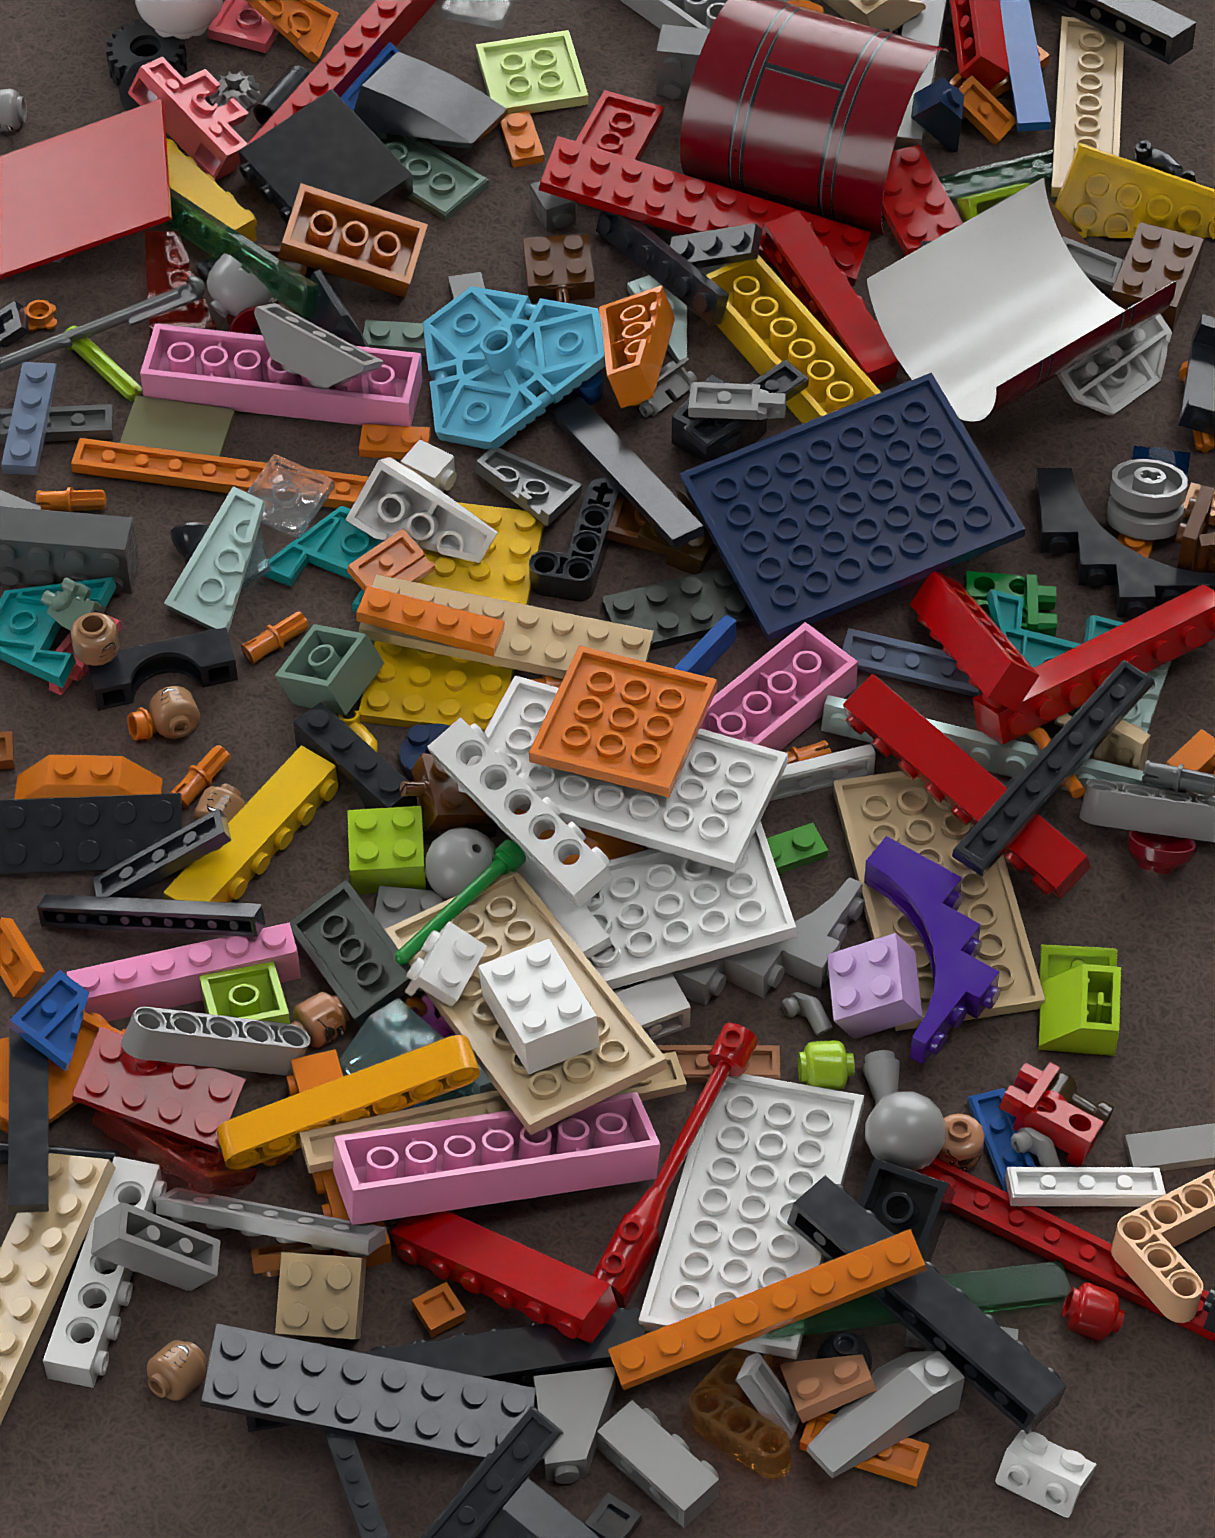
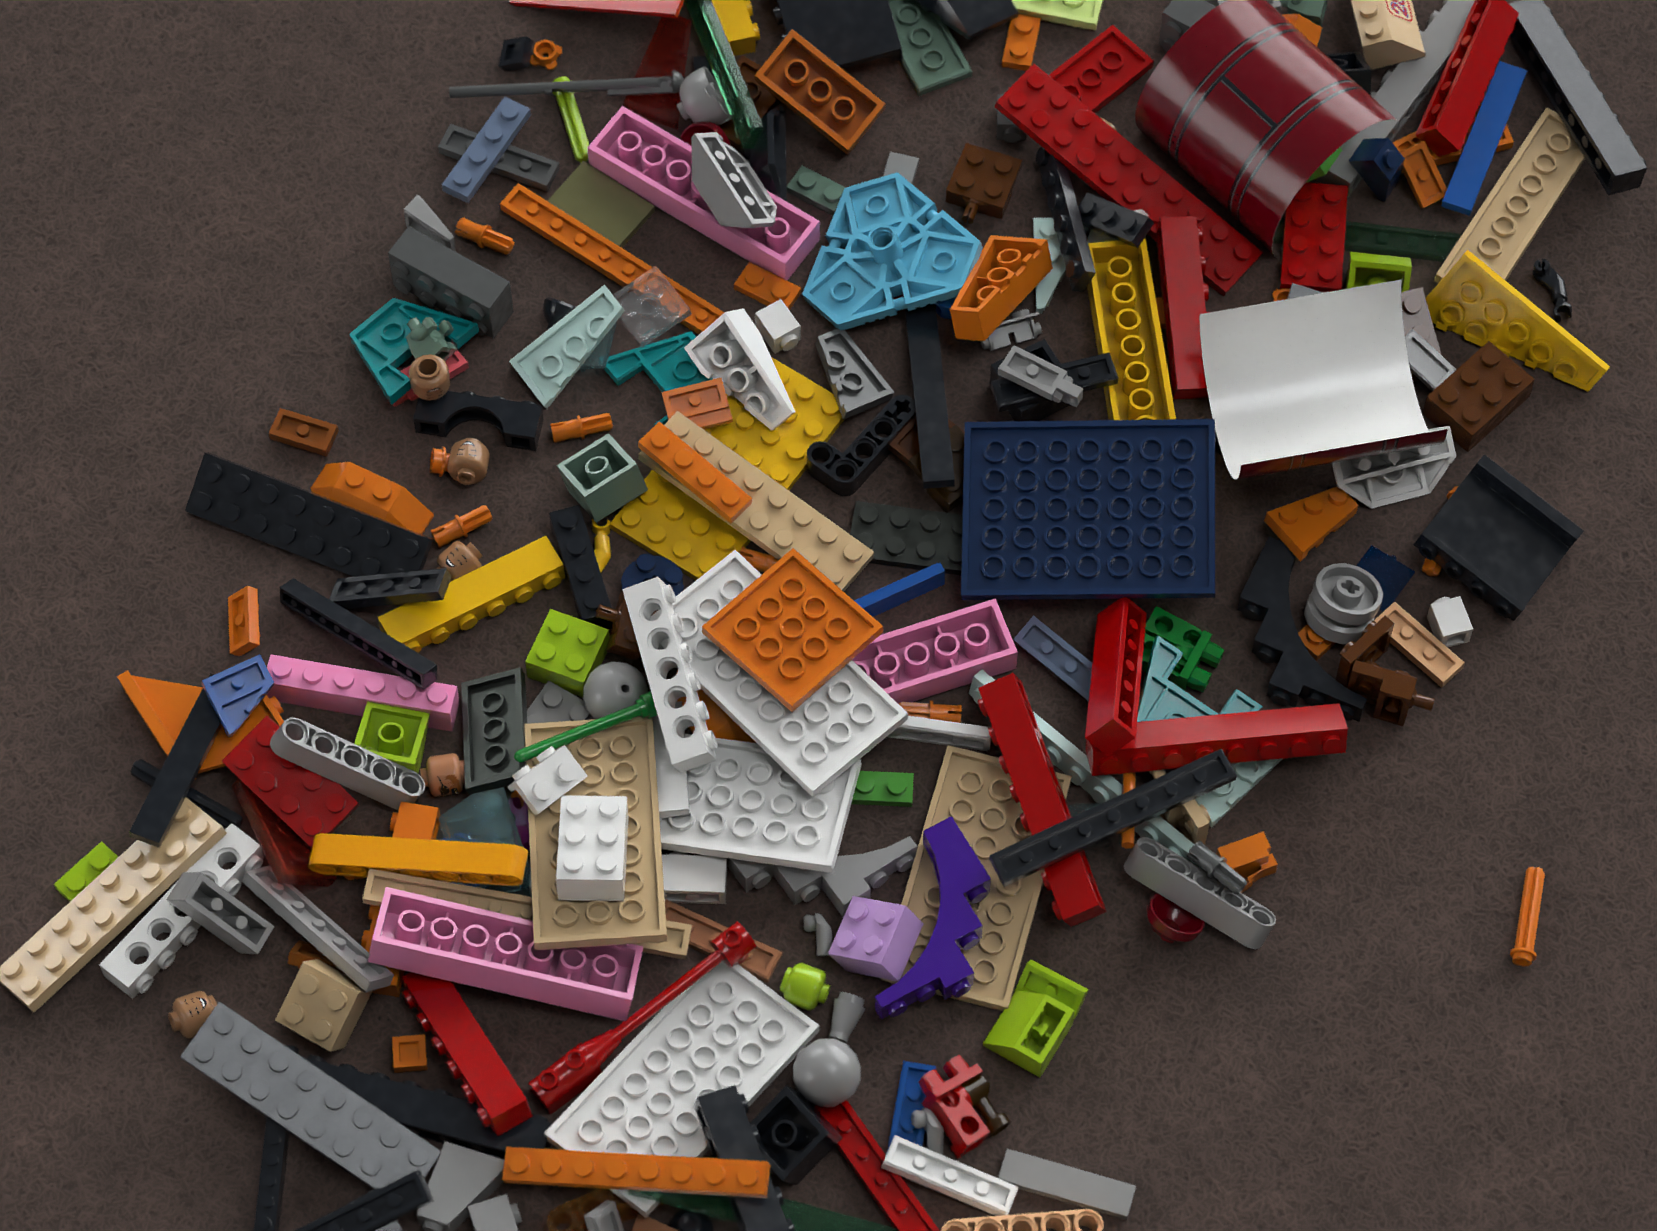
camera: 25 degrees right, 10 degrees up
nougat head [936,1113,985,1171] -> none
none -> orange wing [1264,486,1359,562]

